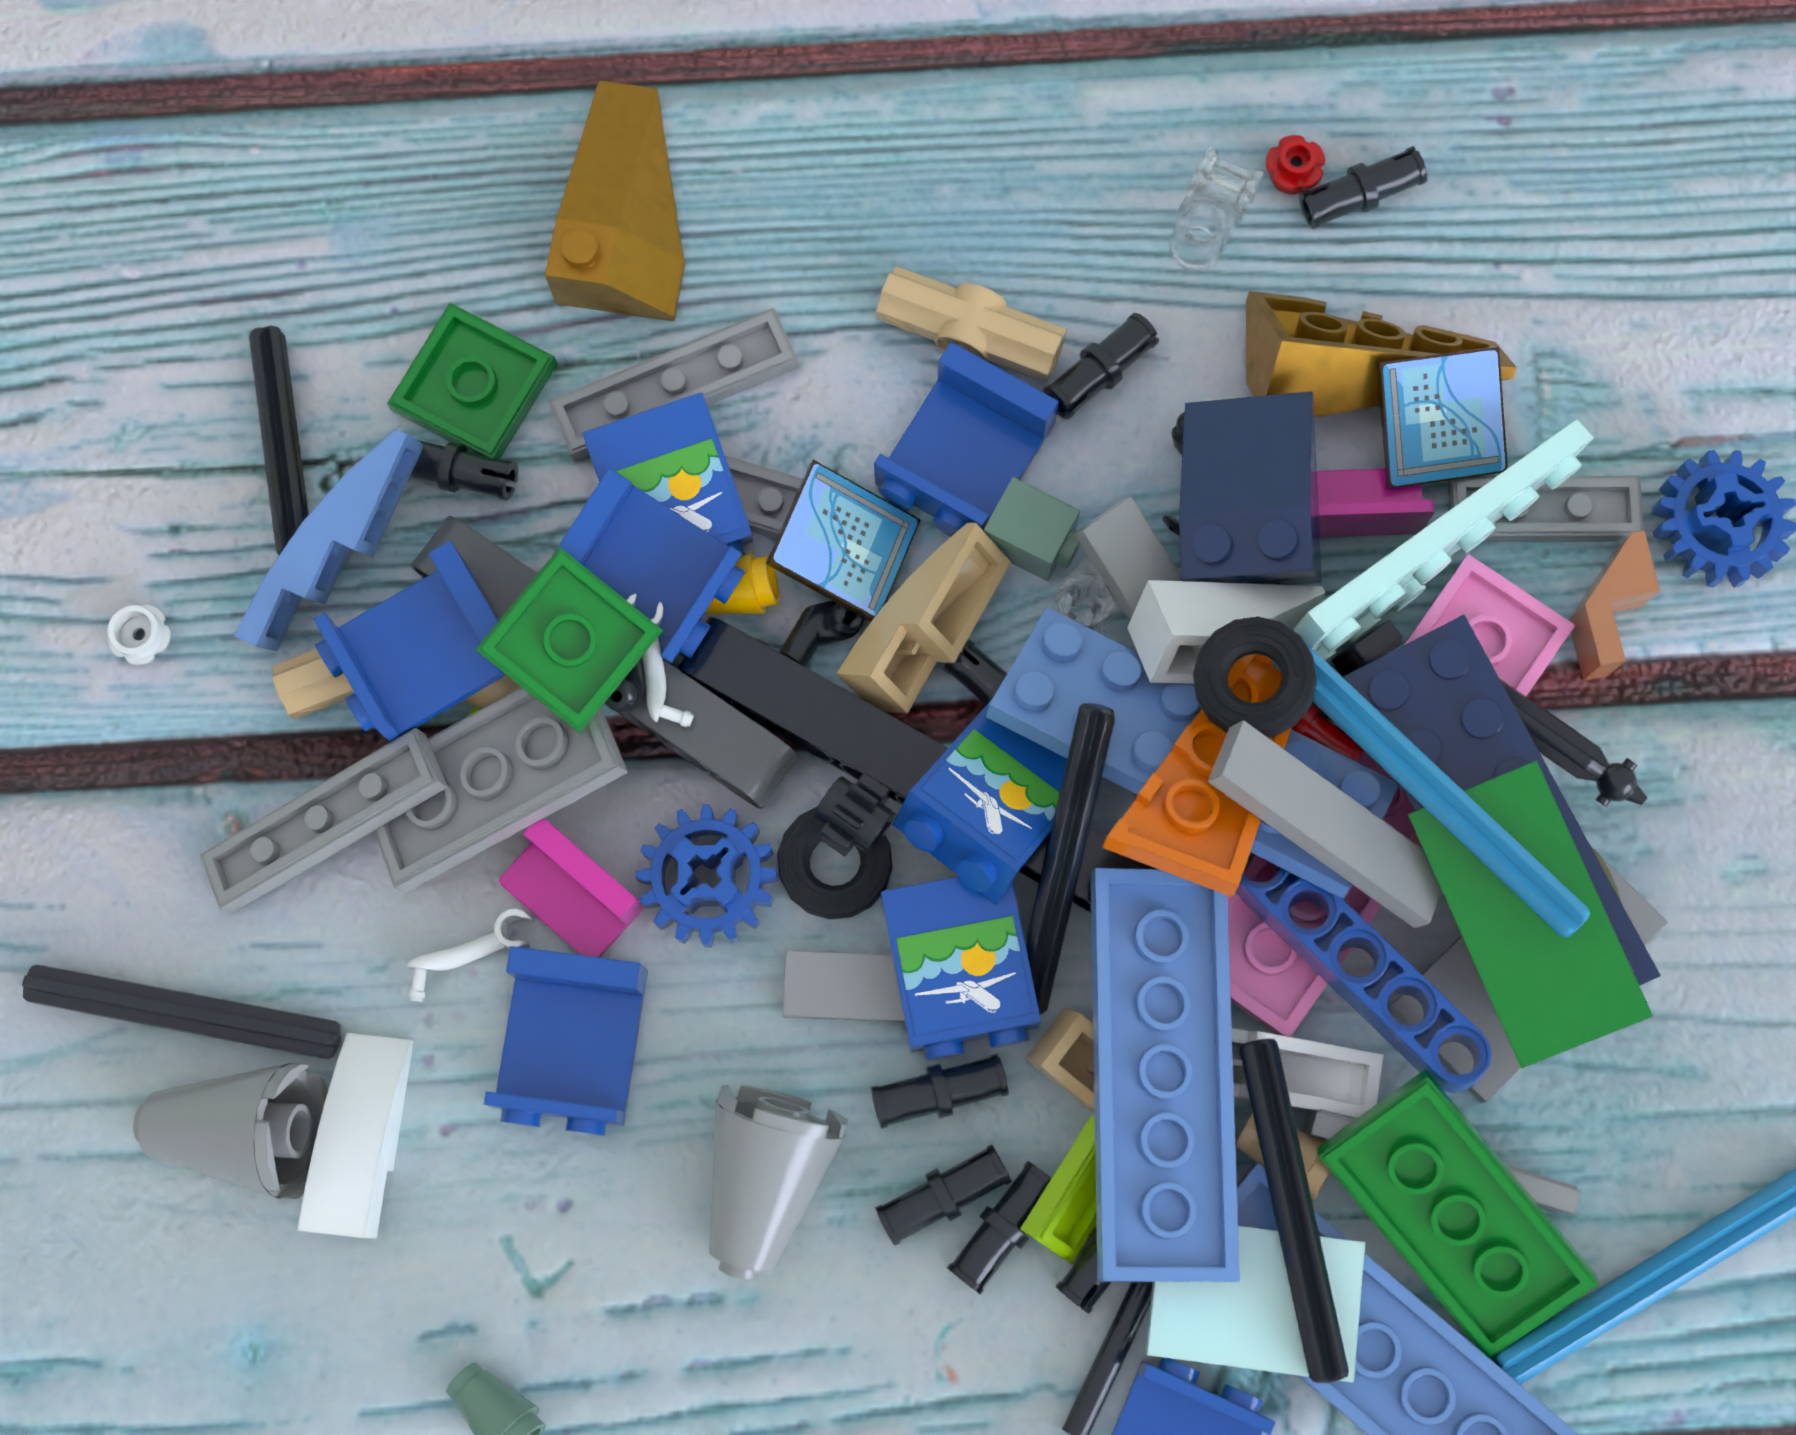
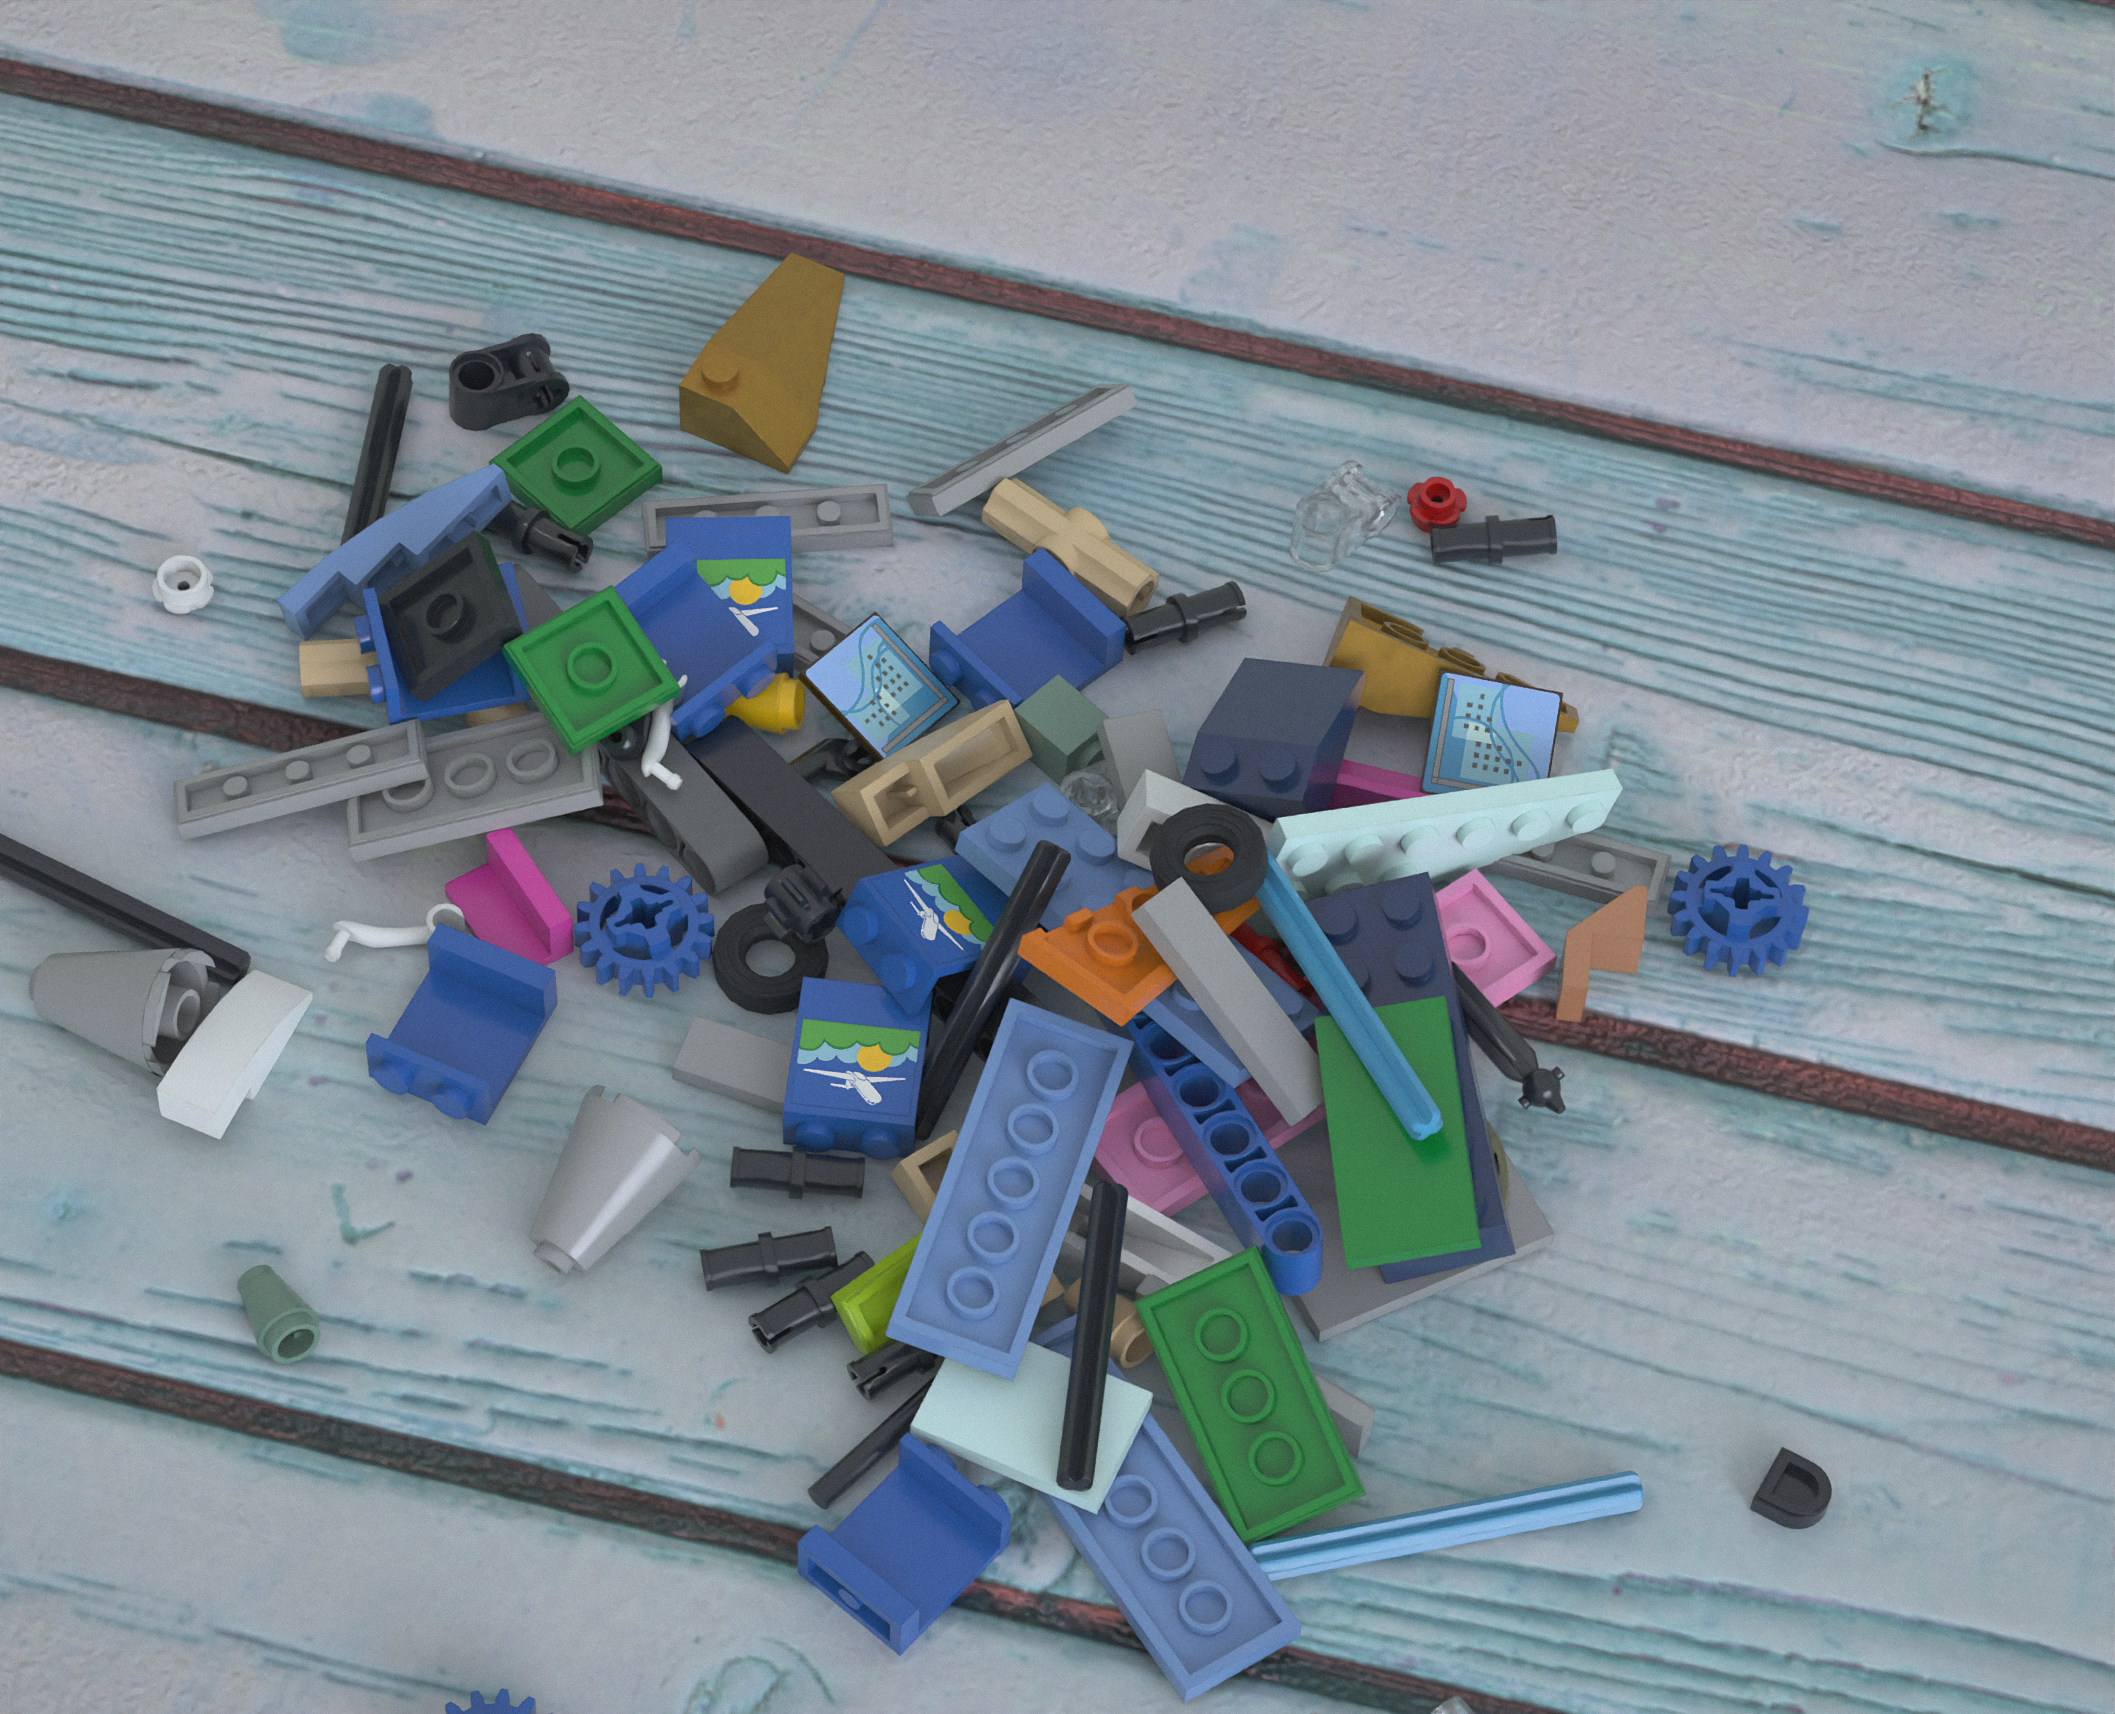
camera: 10 degrees right, 20 degrees down
none -> black plate [377,530,524,703]
none -> black piece [449,333,570,431]
none -> light grey tile [906,384,1138,517]

